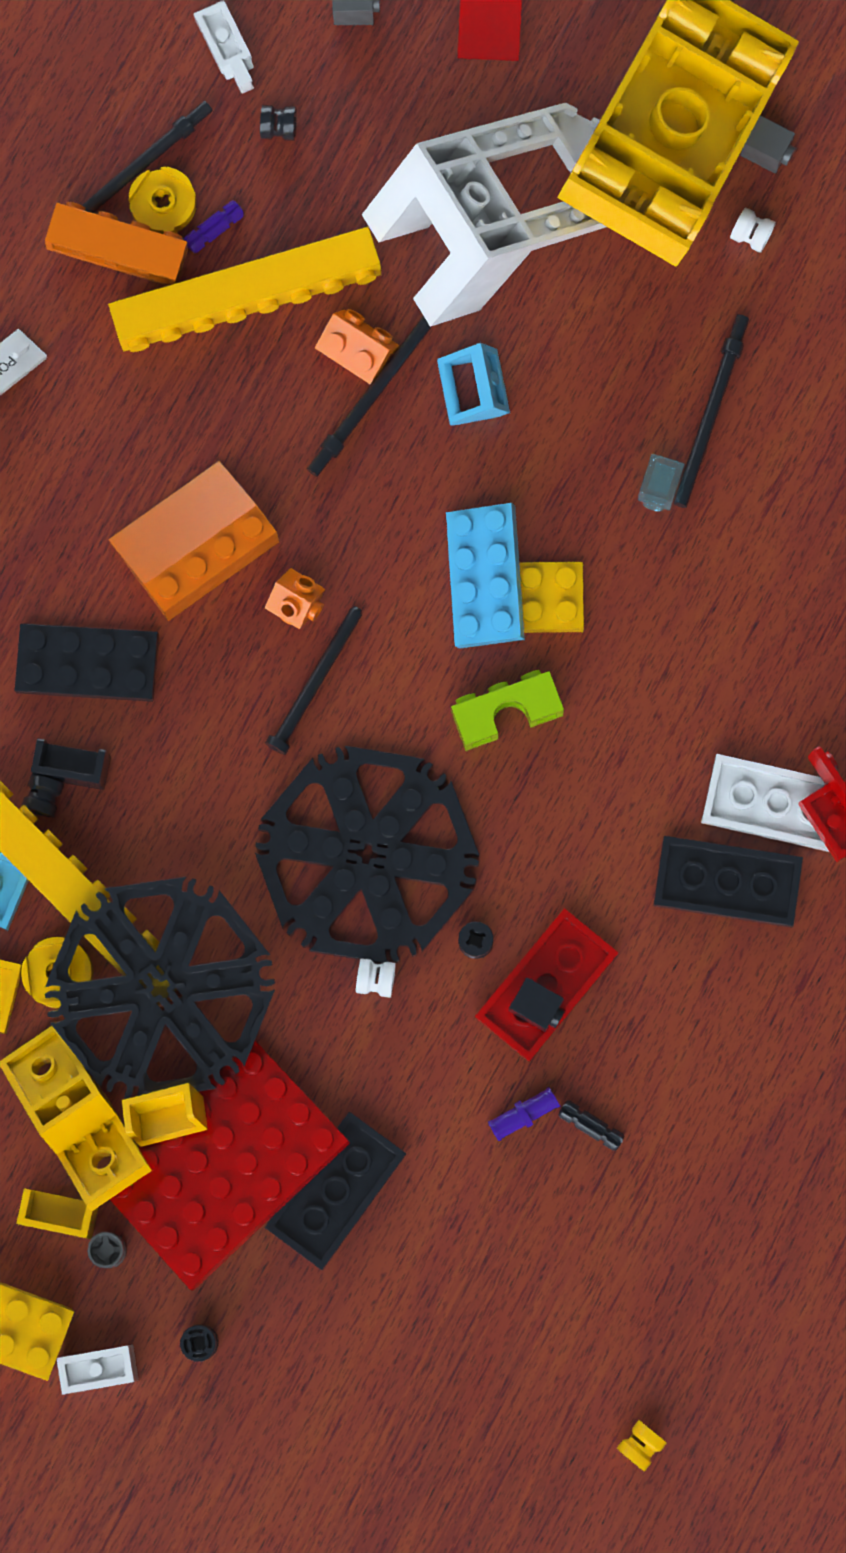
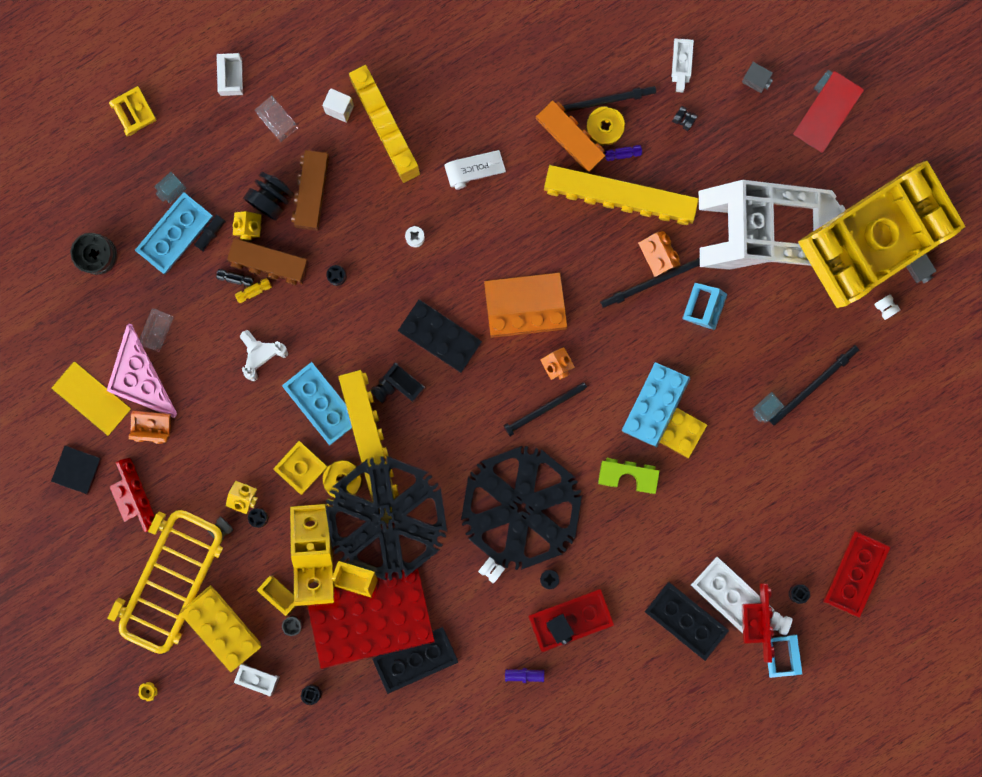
camera: 30 degrees right, 5 degrees up
black axle [558,1100,625,1151] -> none

